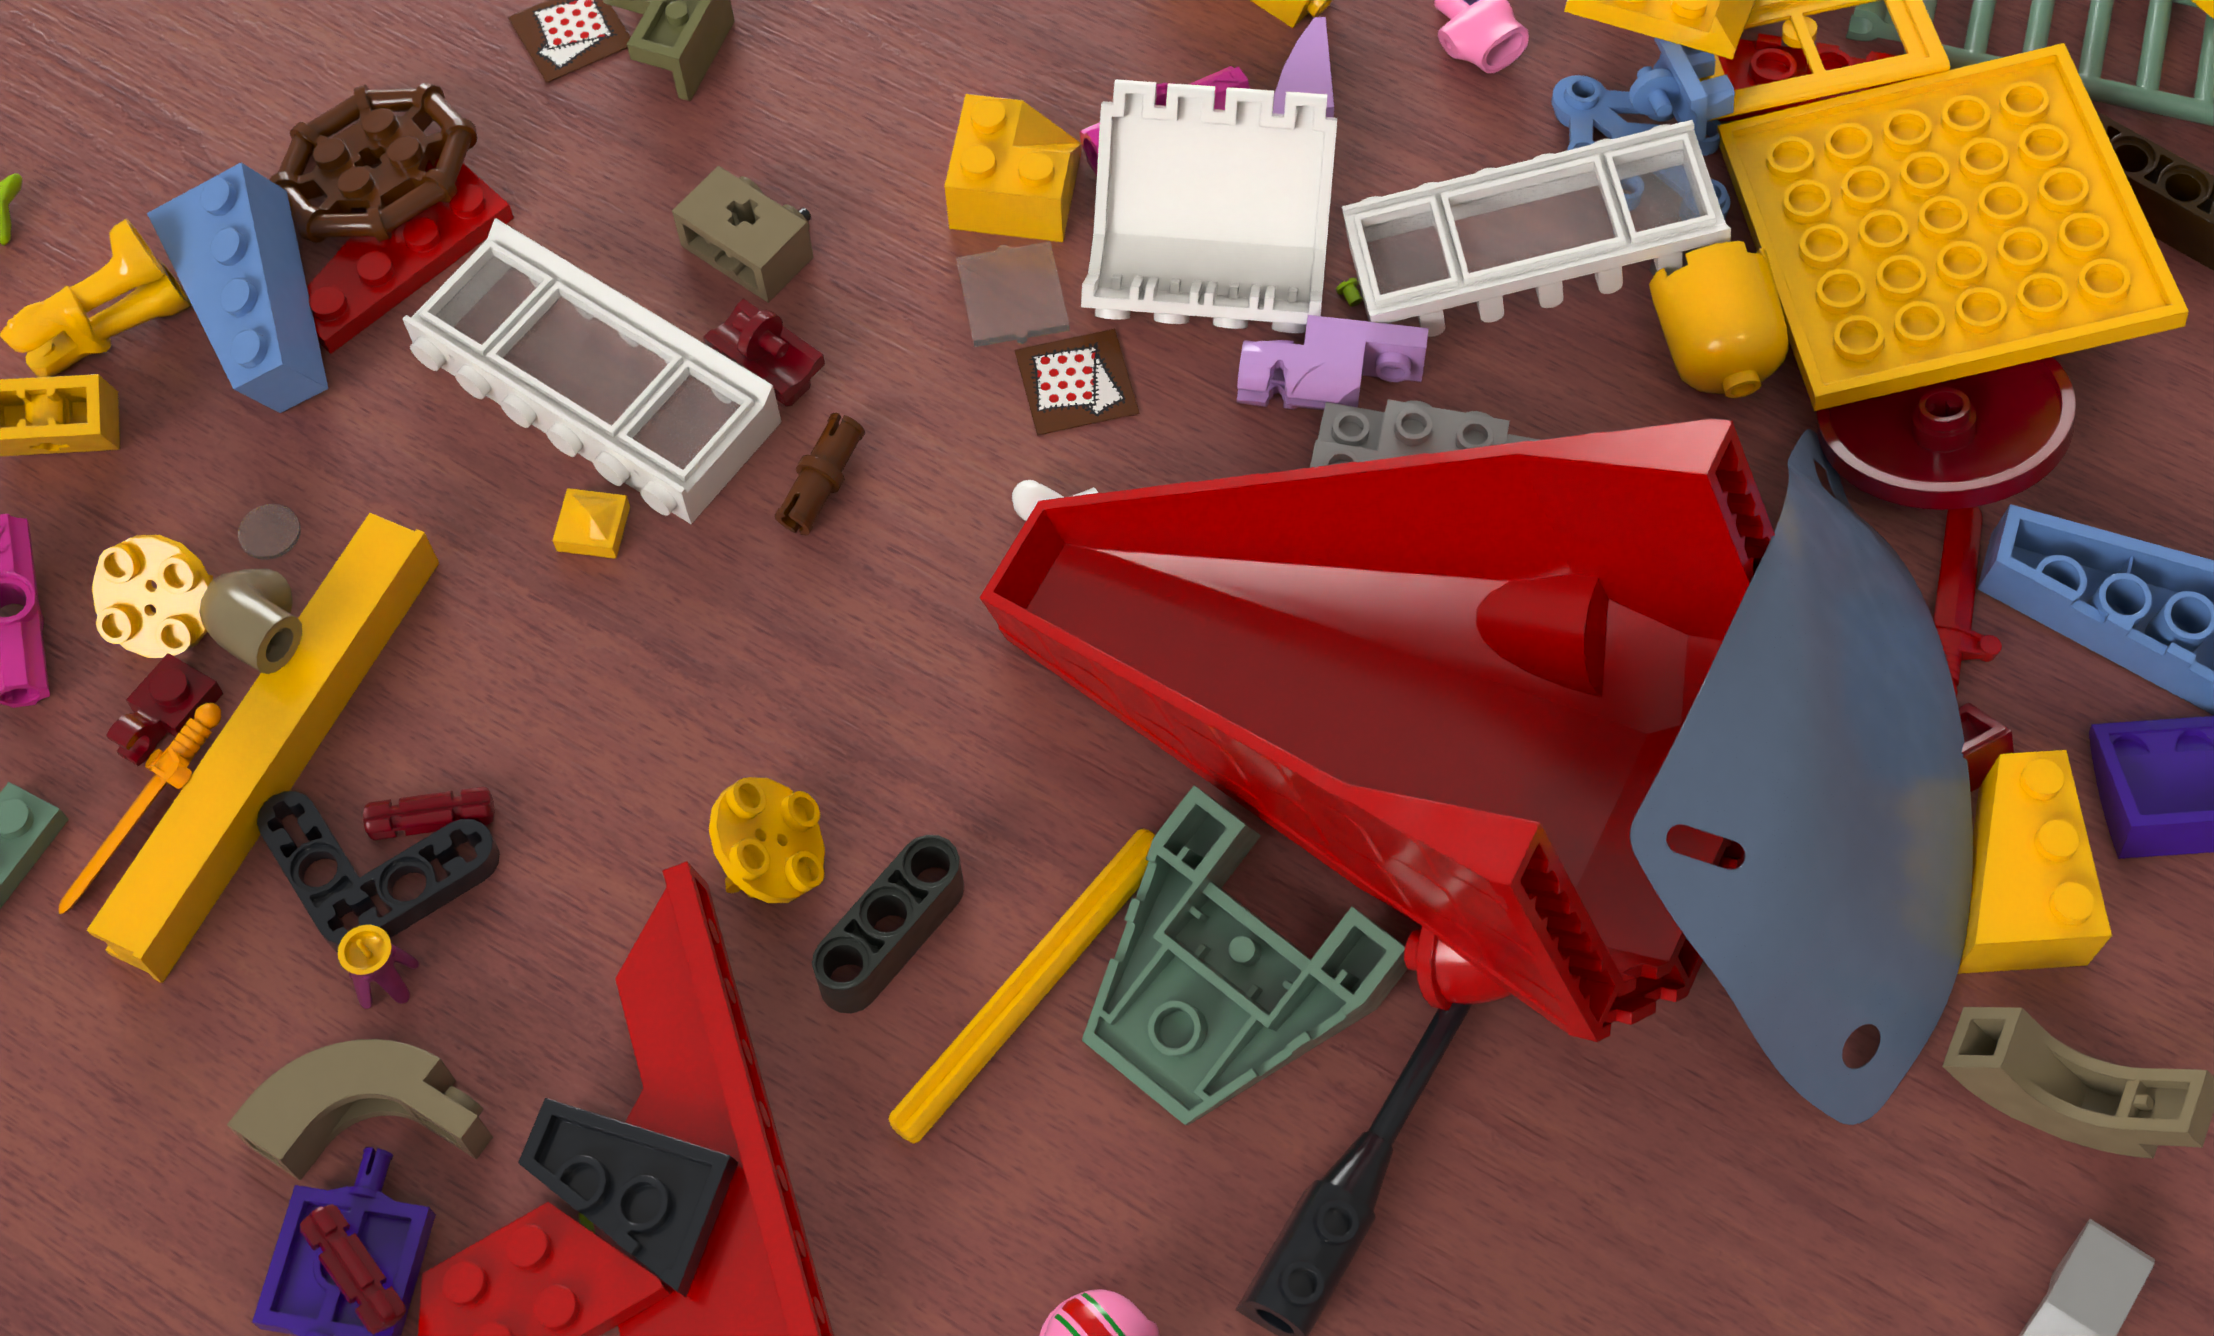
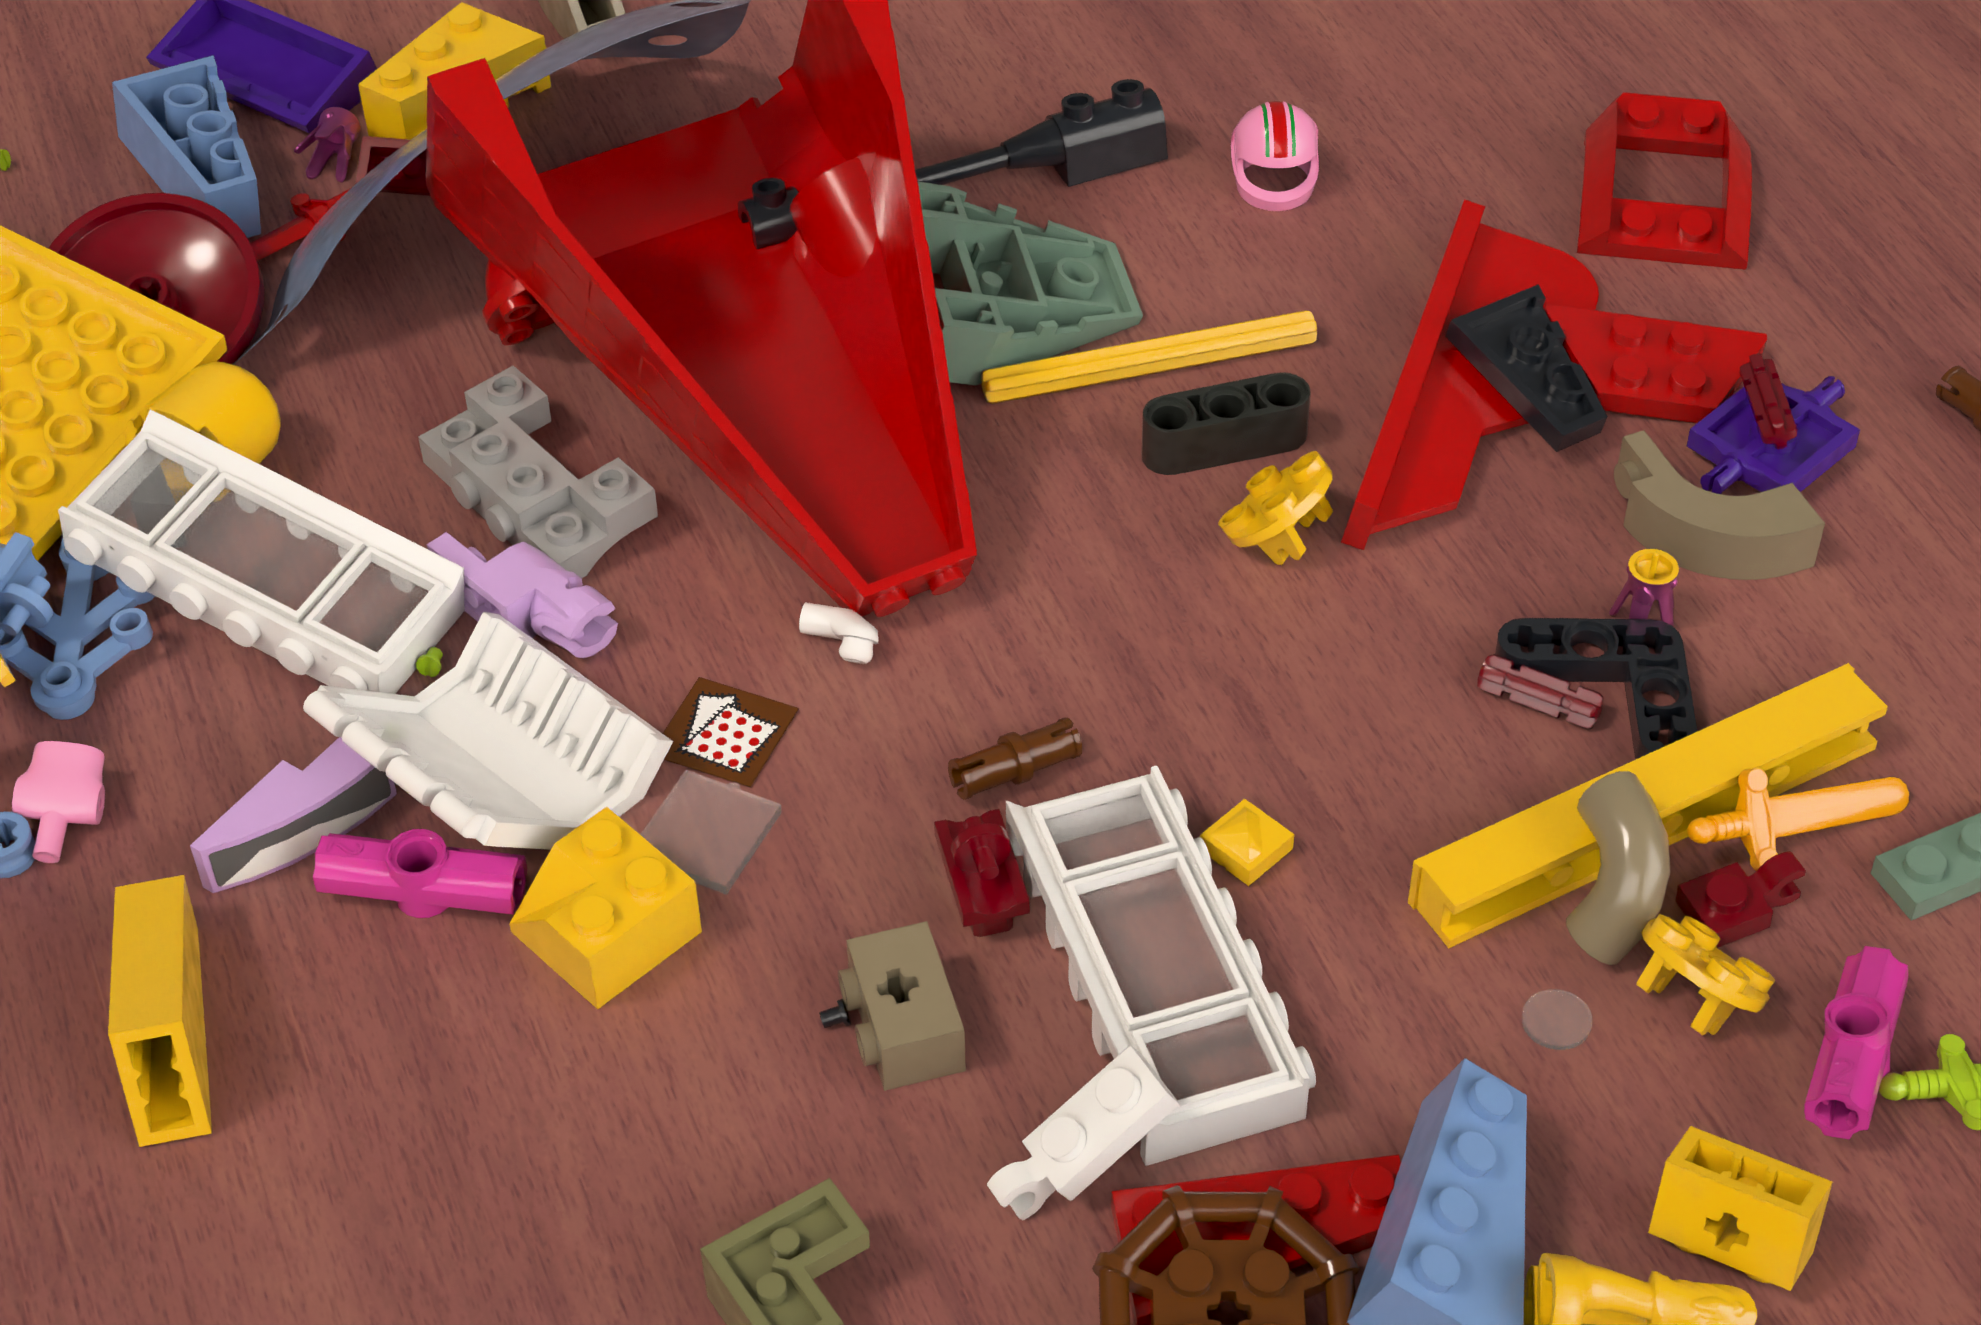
camera: 145 degrees left, 15 degrees down
none -> flat silver piece [294,107,361,182]
none -> white plate [987,1045,1180,1221]

